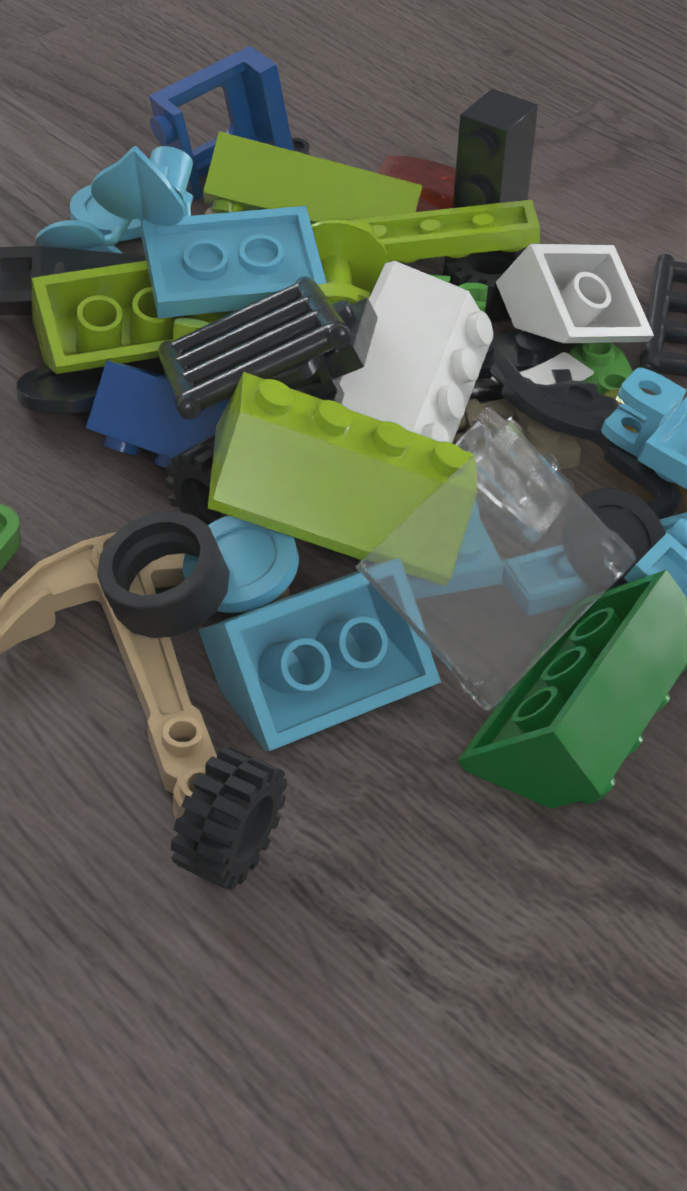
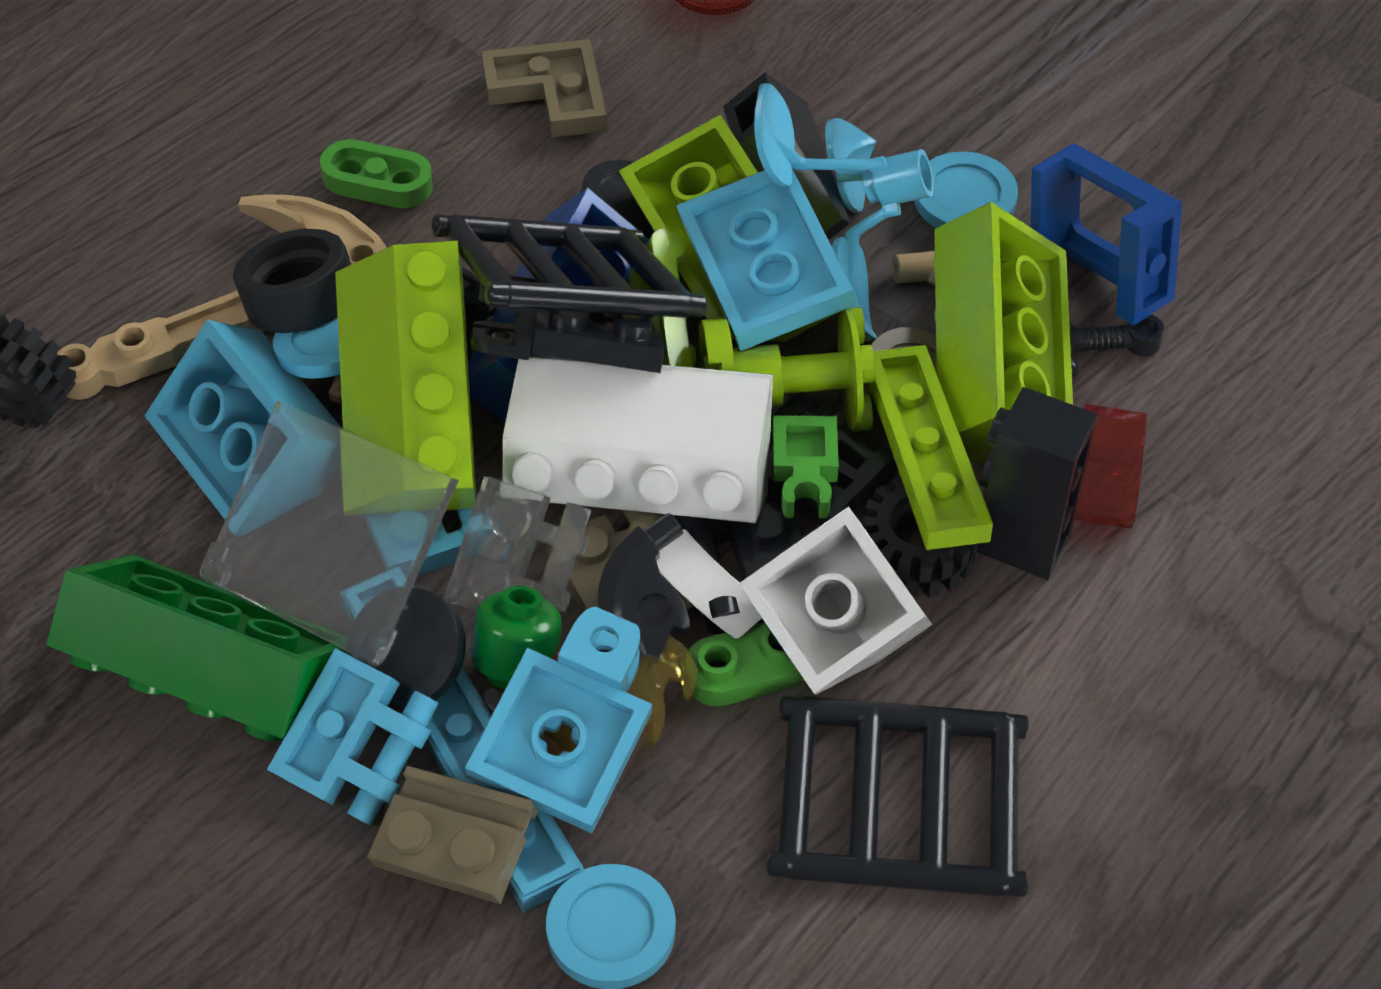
camera: 85 degrees right, 10 degrees up
none -> green head [471,586,562,689]

